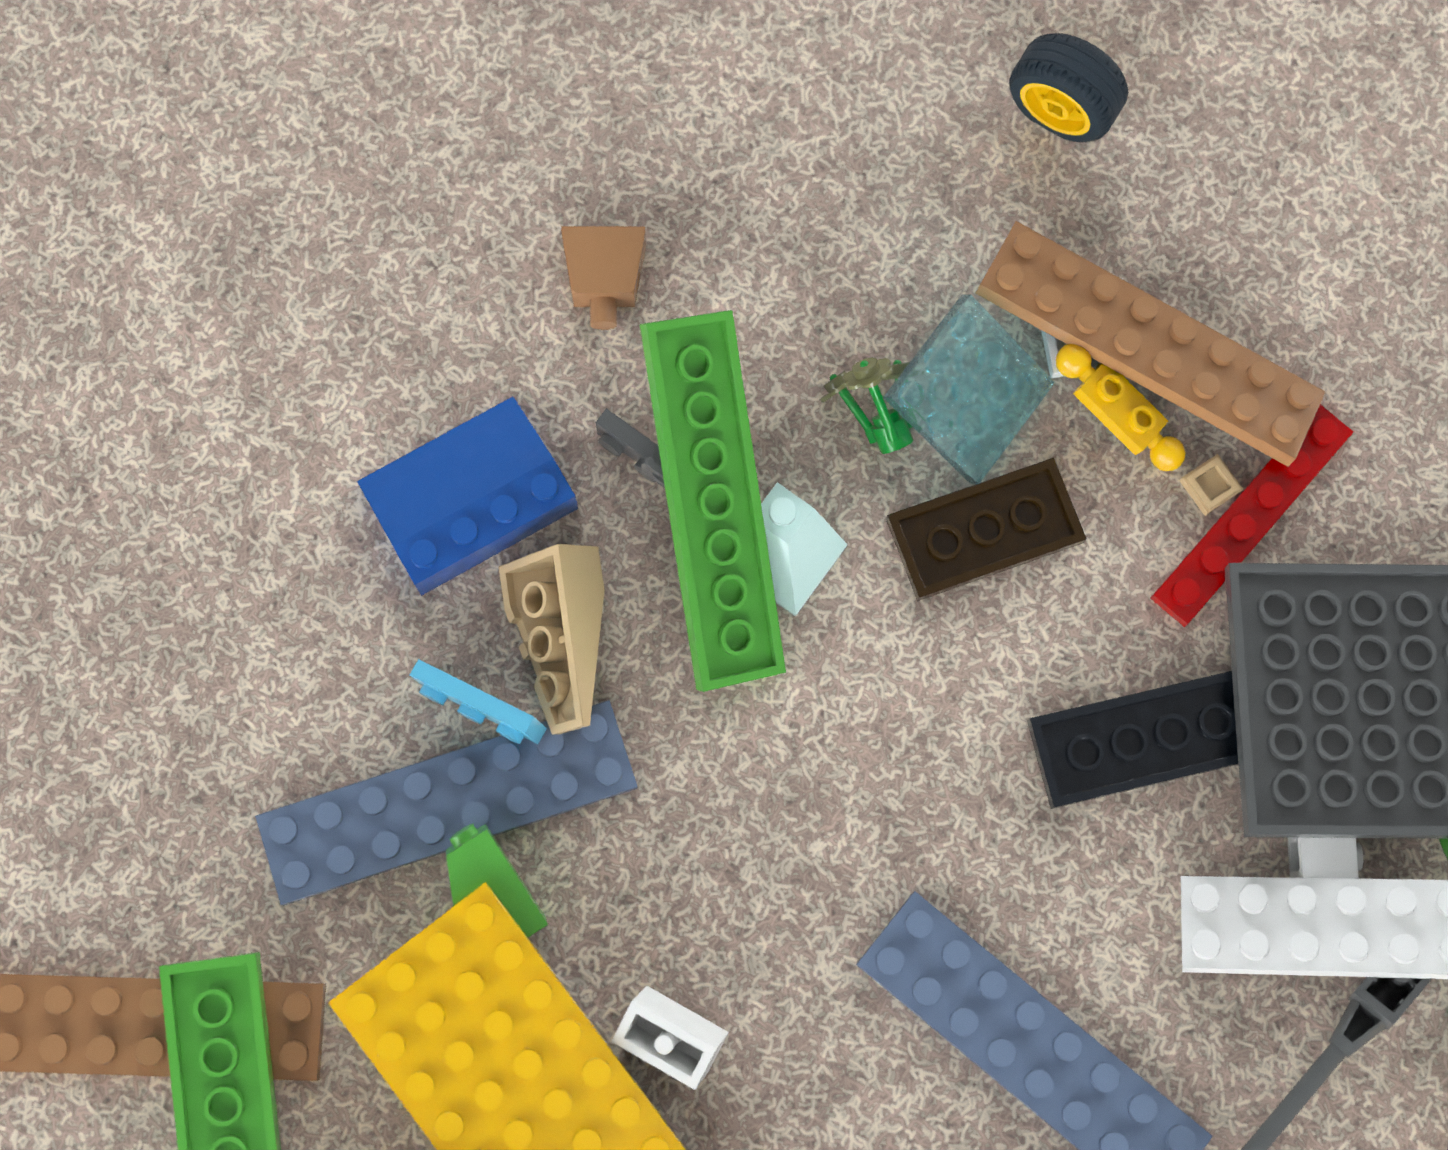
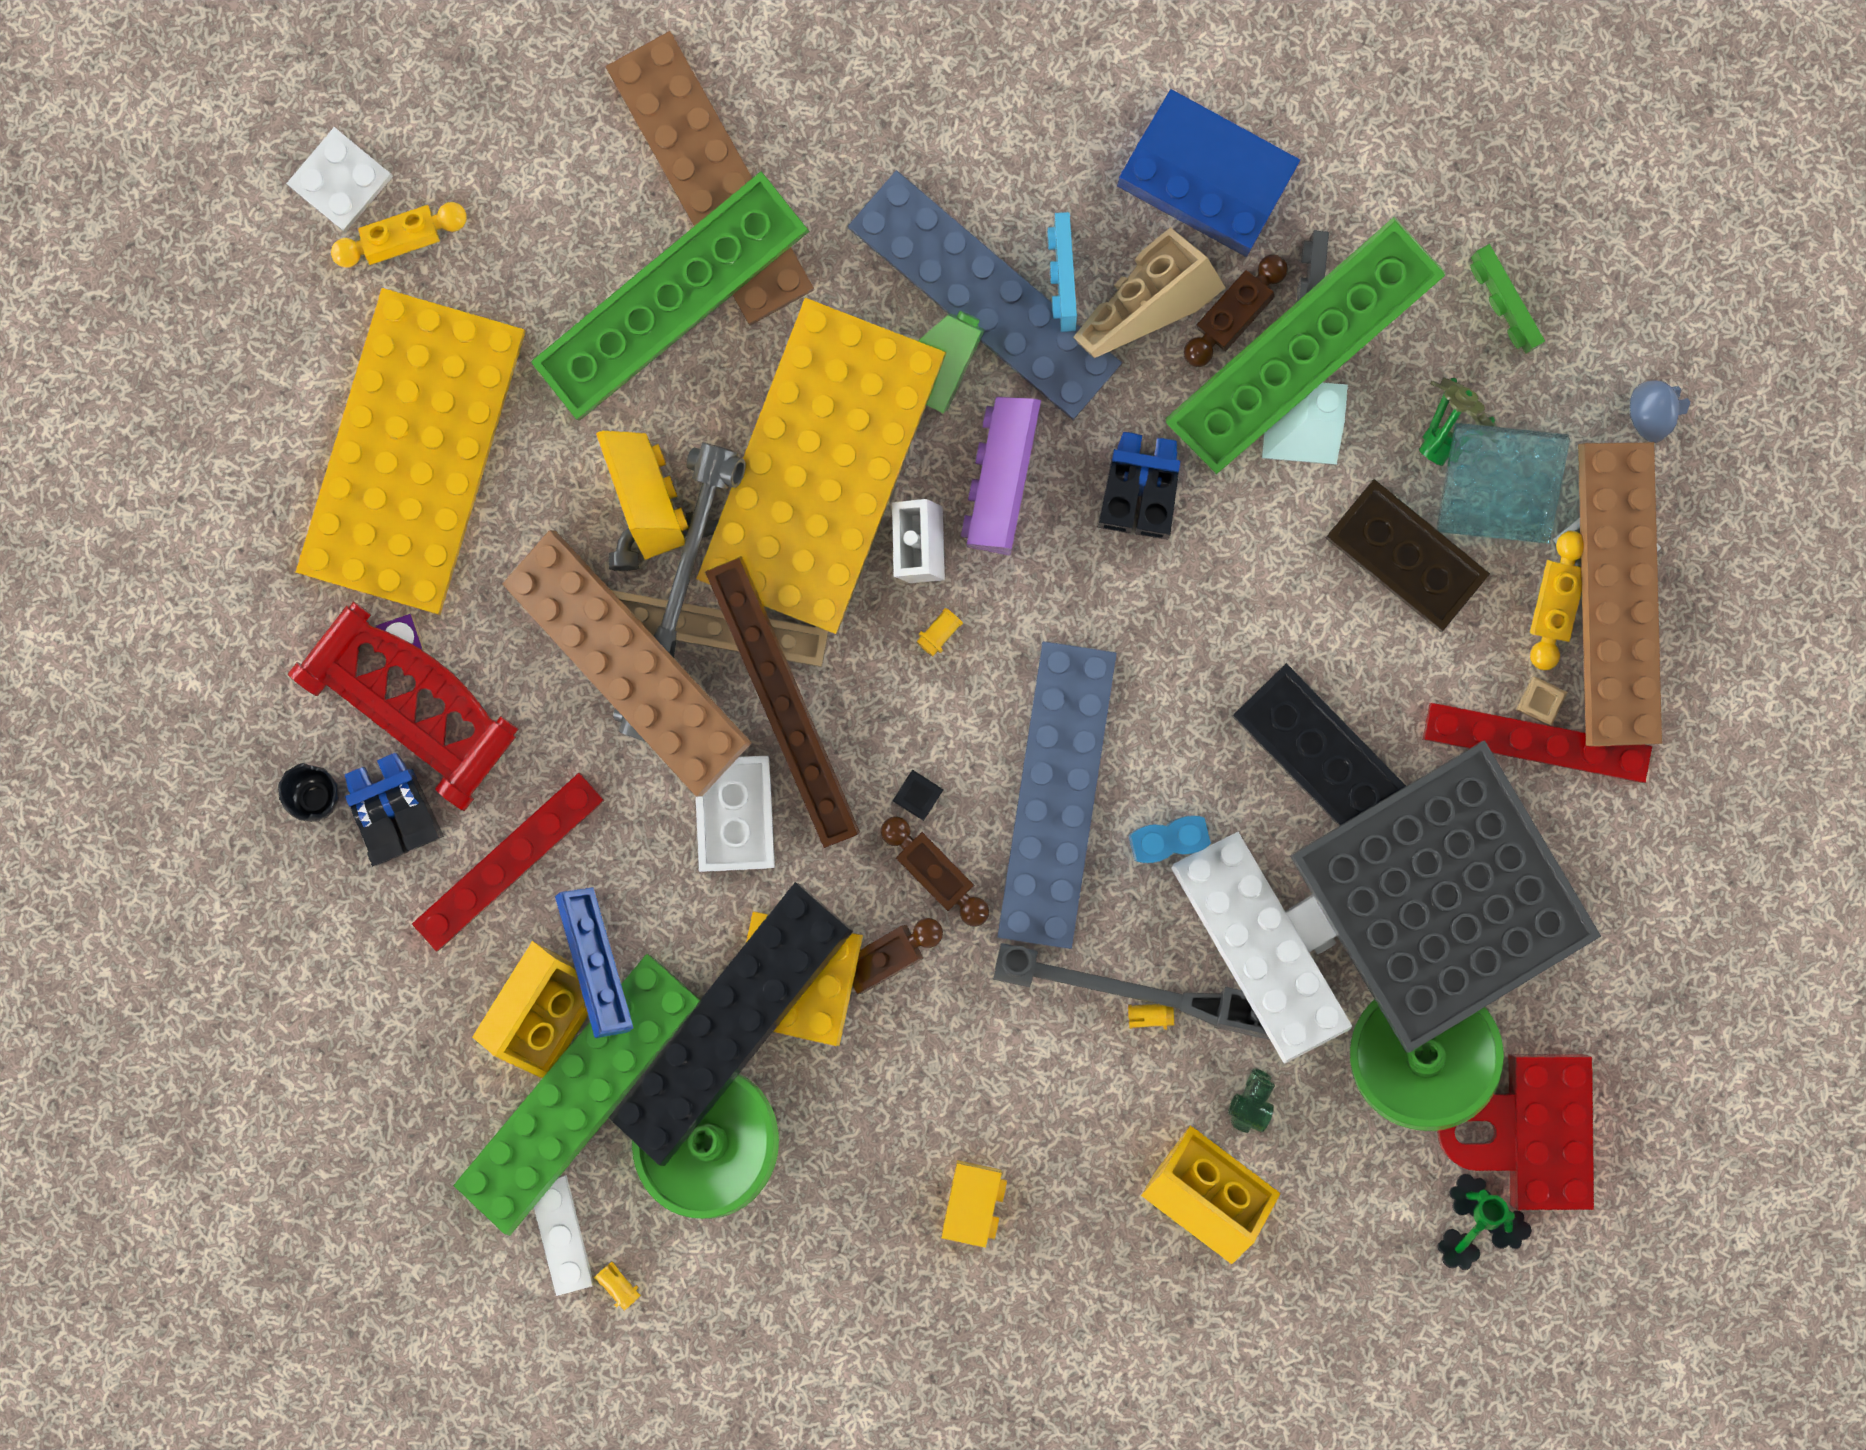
camera: 70 degrees right, 10 degrees up
medium nougat torso [561,226,646,330] -> none
black wheel [1009,33,1128,142] -> none
none -> yellow pin [916,608,963,657]
none -> medium lavender slope [961,397,1041,556]
none -> black hips [1097,432,1181,540]
none -> dark azure brick [1128,816,1211,863]
none -> yellow pin [1128,1004,1175,1030]
none -> reddish brown plate [1184,254,1288,367]
none -> bright green plate [1470,244,1545,354]
none -> sand blue piece [1630,380,1691,443]

